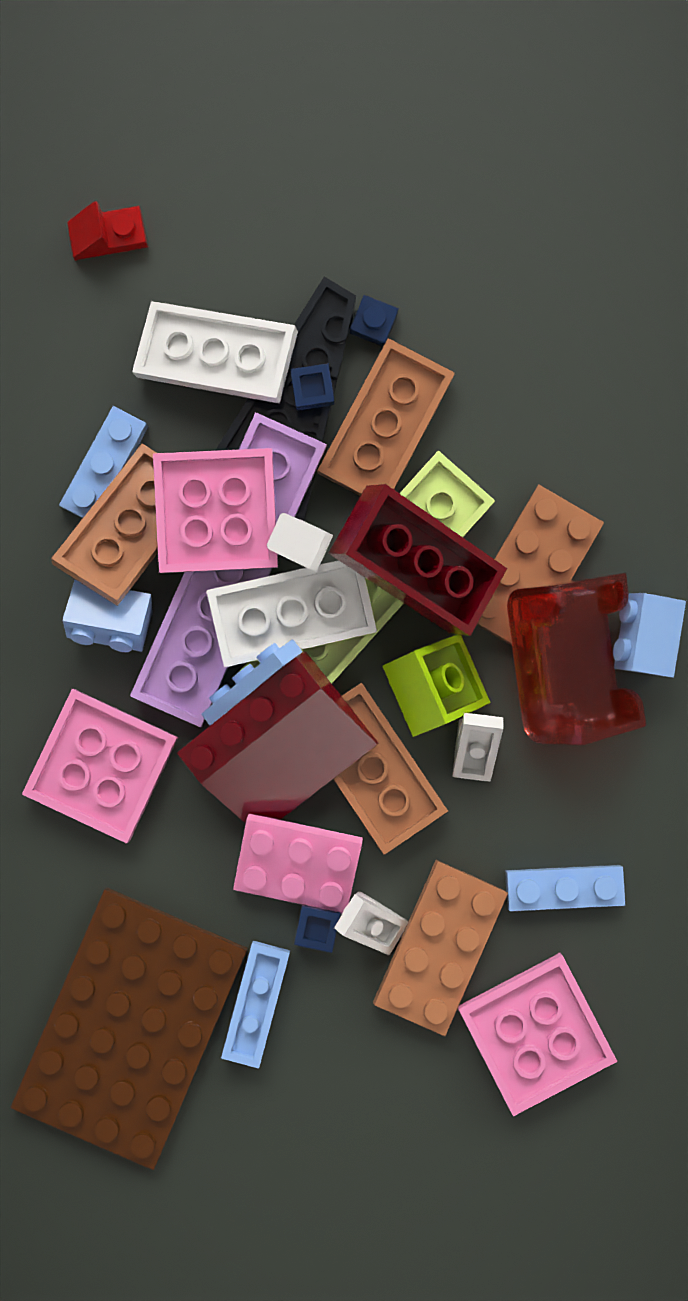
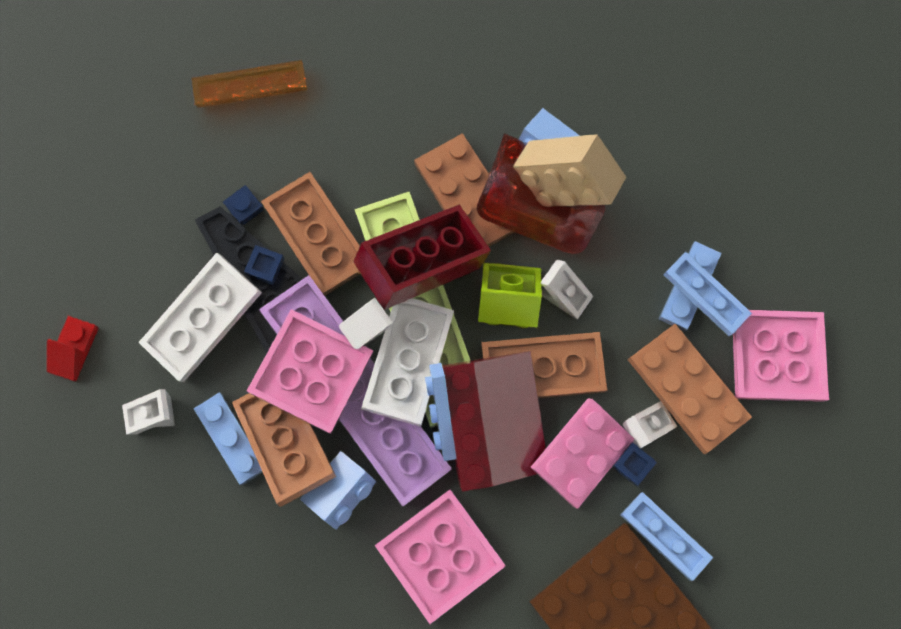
camera: 60 degrees left, 10 degrees down
none -> white slope [122,389,175,435]
none -> clear orange plate [191,60,307,108]
none -> tan brick [513,134,626,207]
none -> light blue plate [663,252,752,336]

